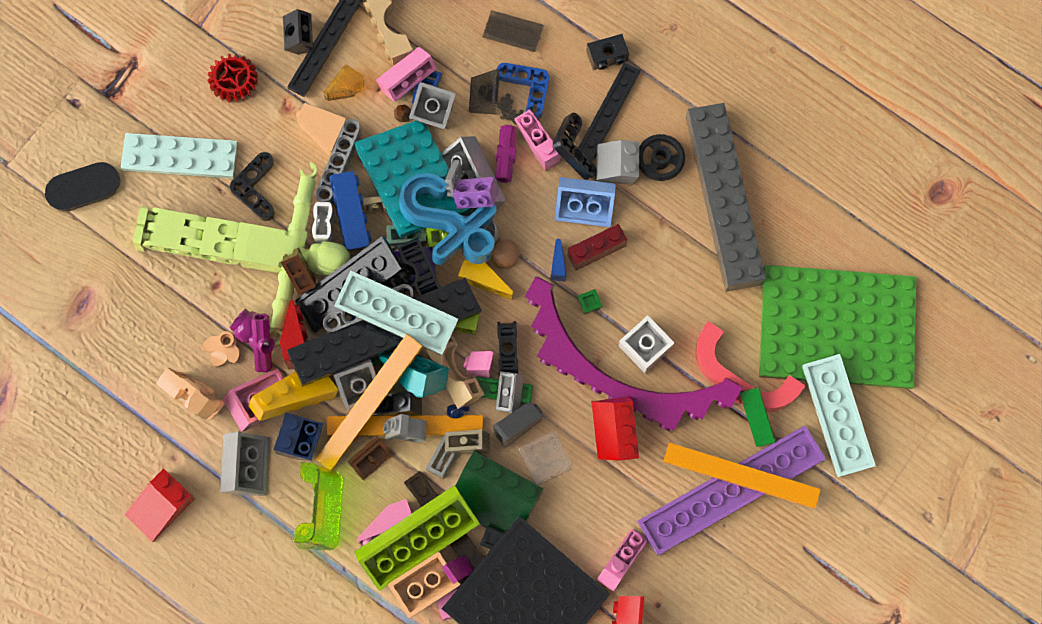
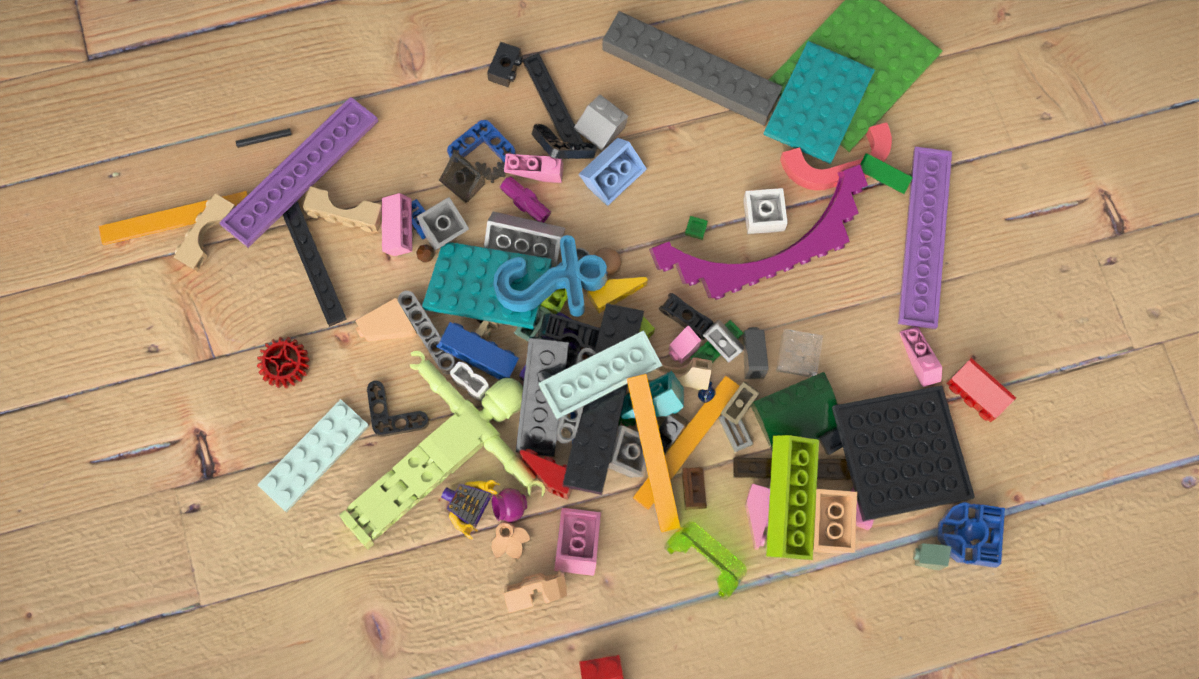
camera: 50 degrees left, 0 degrees up
black tile [45,162,120,212] -> none
light grey slope [220,431,270,496] -> none
magenta piece [249,313,275,373] -> none
yellow wedge [249,371,338,421] -> none
dark blue slope [274,413,324,461] -> none
reddish brown hinge [281,247,316,295] -> none
black brick [283,9,313,55] -> none
clear yellow slope [323,64,365,101] -> none
light grey pin [383,414,427,442] -> none
magenta slope [442,555,475,584] -> none
light grey tile [445,160,463,197] -> none
medium lavender brick [453,177,498,209] -> none
clear smoke piece [483,10,544,52] -> none
blue slope [550,239,566,282] -> none
dark red brick [567,224,628,271] -> none
red slope [591,396,639,461] -> none
black wheel [639,134,685,181] -> none
light orange tile [663,443,821,509] -> none
light aqua plate [802,354,876,477] -> none
none -> torso [441,480,500,539]
none -> teal plate [763,41,875,164]

